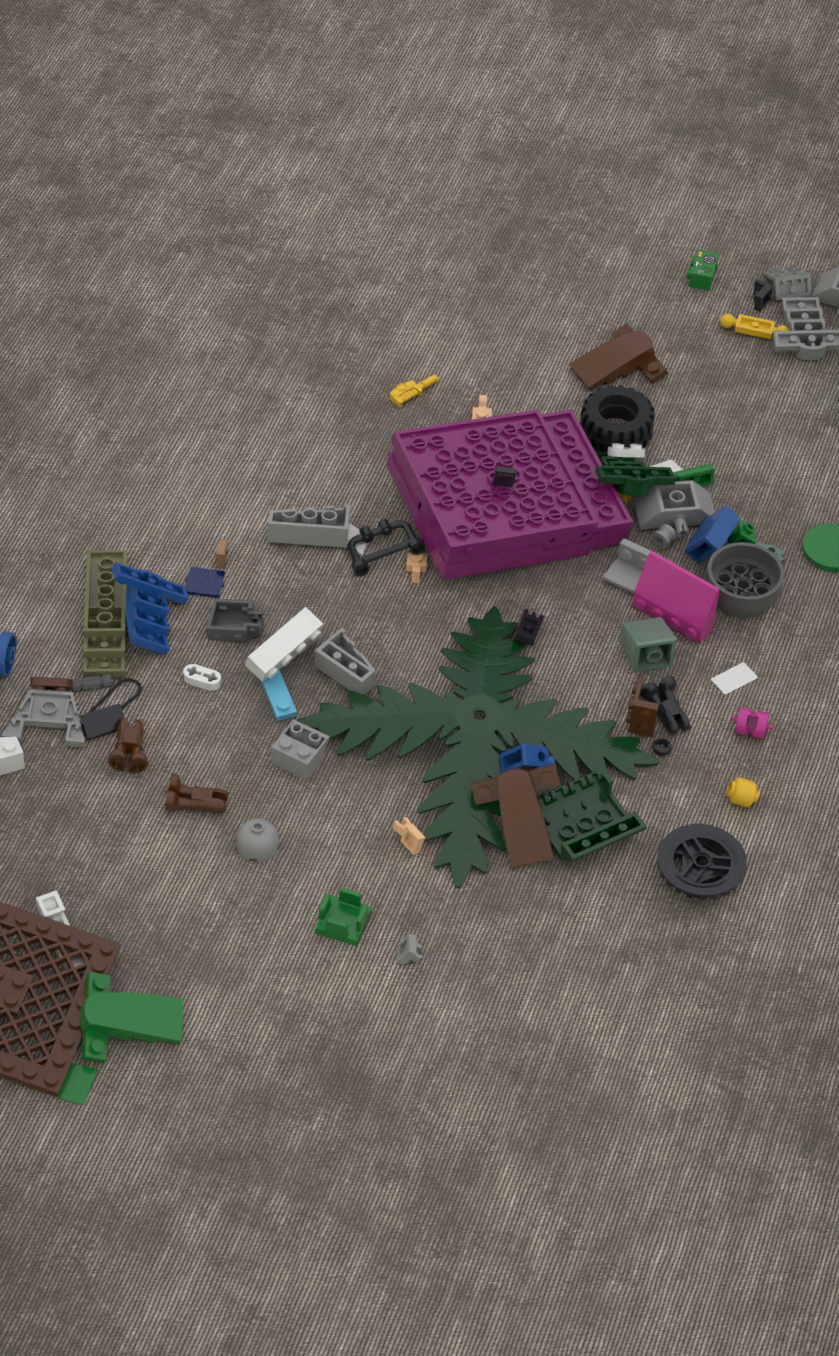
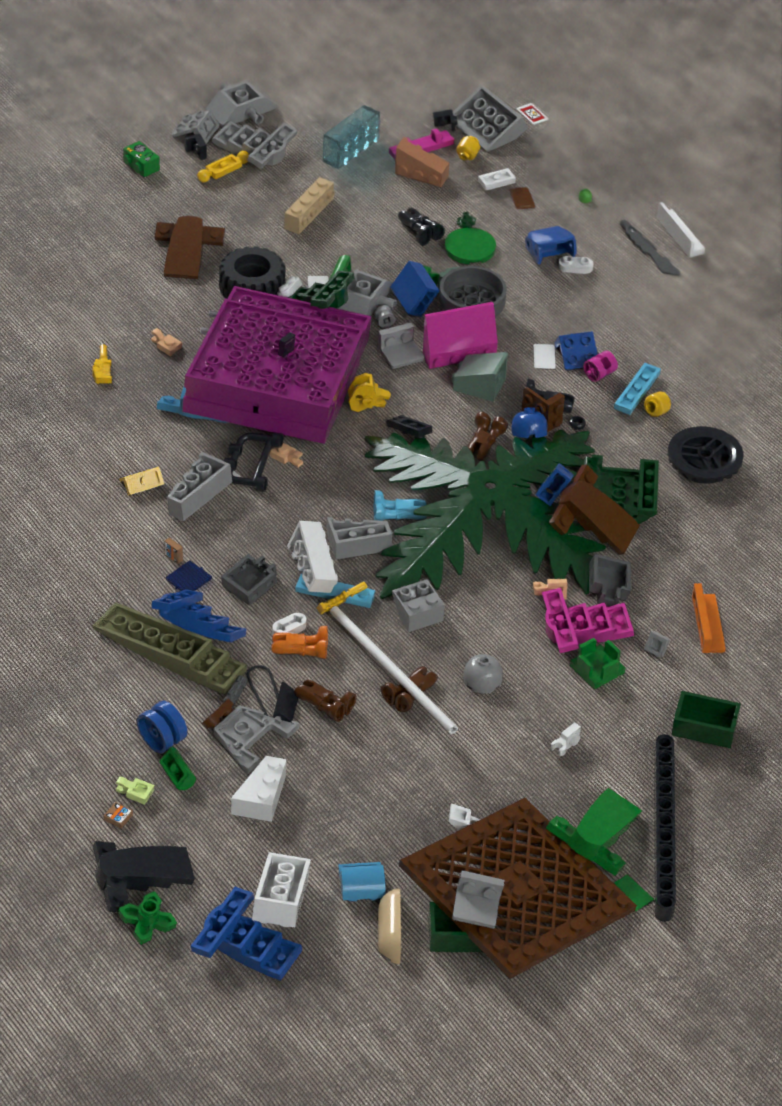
camera: 55 degrees left, 5 degrees down
none -> yellow panel [119,466,164,495]
none -> orange piece [271,626,328,659]
none -> tan brick [284,177,335,234]
none -> yellow piece [316,582,367,615]
none -> white piece [330,606,458,734]
none -> yellow hinge [348,373,391,412]
none -> medium azure piece [373,490,427,521]
none -> black piece [398,207,445,246]
none -> reddish brown piece [467,412,508,461]
none -> blue cylinder [511,407,548,438]
none -> dark pink slope [542,588,634,653]
none -> white plate [550,723,581,756]
none -> blue bracket [554,331,598,370]
none -> dark grey piece [589,554,631,607]
none -> medium azure plate [614,363,661,415]
none -> black beam [654,734,676,922]
none -> dark green piece [671,690,741,748]
none -> orange panel [692,583,726,653]

